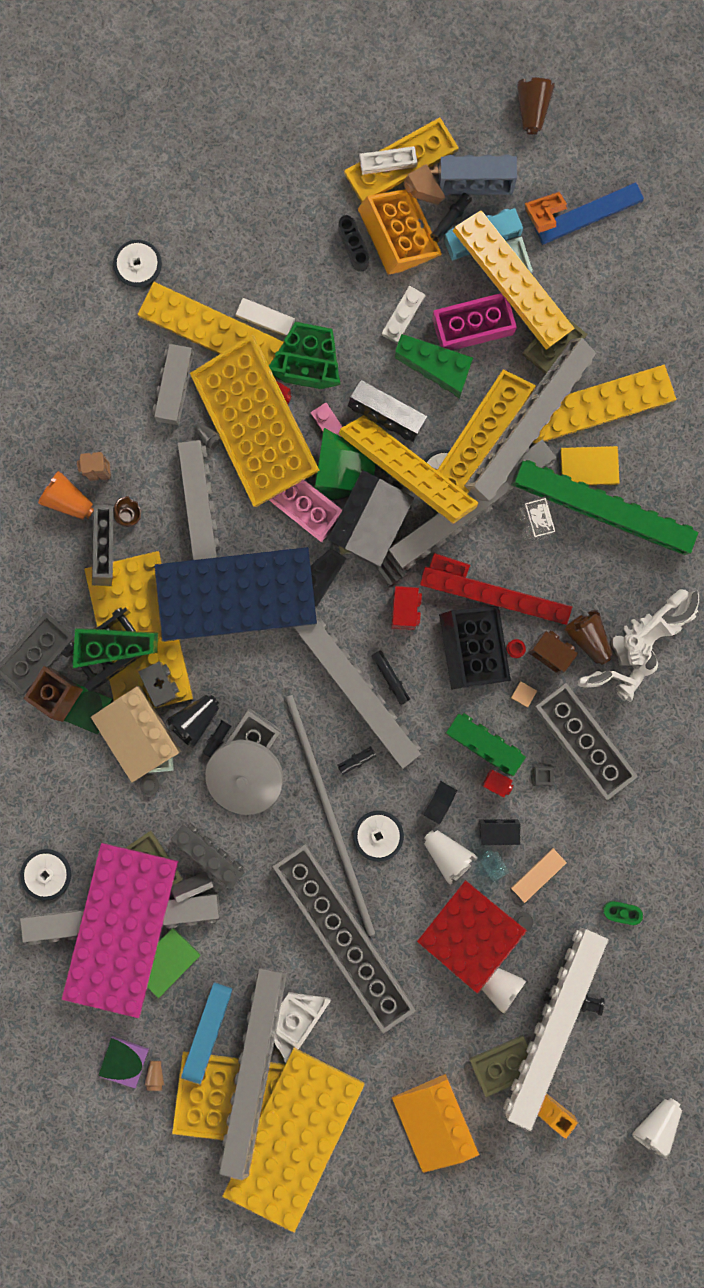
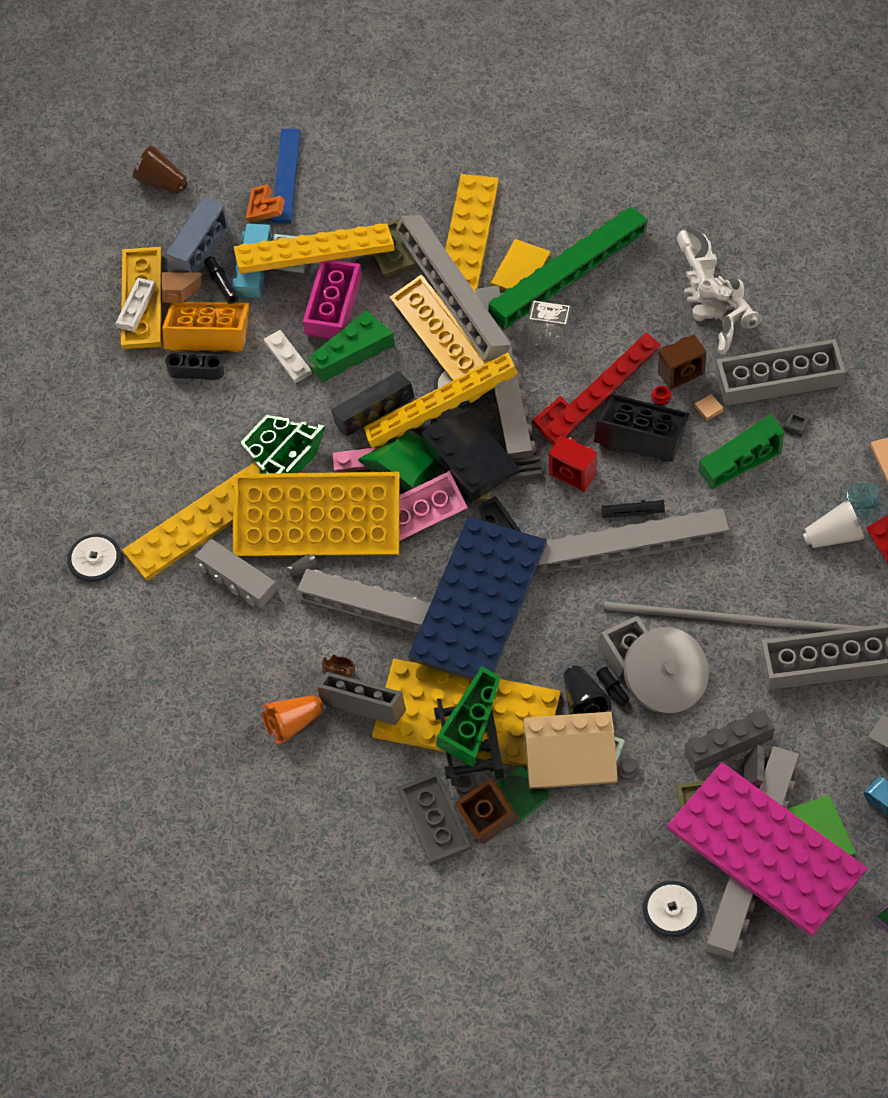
camera: 55 degrees left, 25 degrees down
medium nougat brick [77,452,111,481] -> none
dark grey brick [138,661,179,707] -> none
white tile [236,298,295,337] -> none
black pin [337,746,376,775] -> none
white wheel [353,811,404,862] -> none
black slope [422,781,457,825] -> none
black hinge [479,819,521,845] -> none
red brick [482,769,514,797] -> none
reddish brown cone [564,610,612,665] -> none

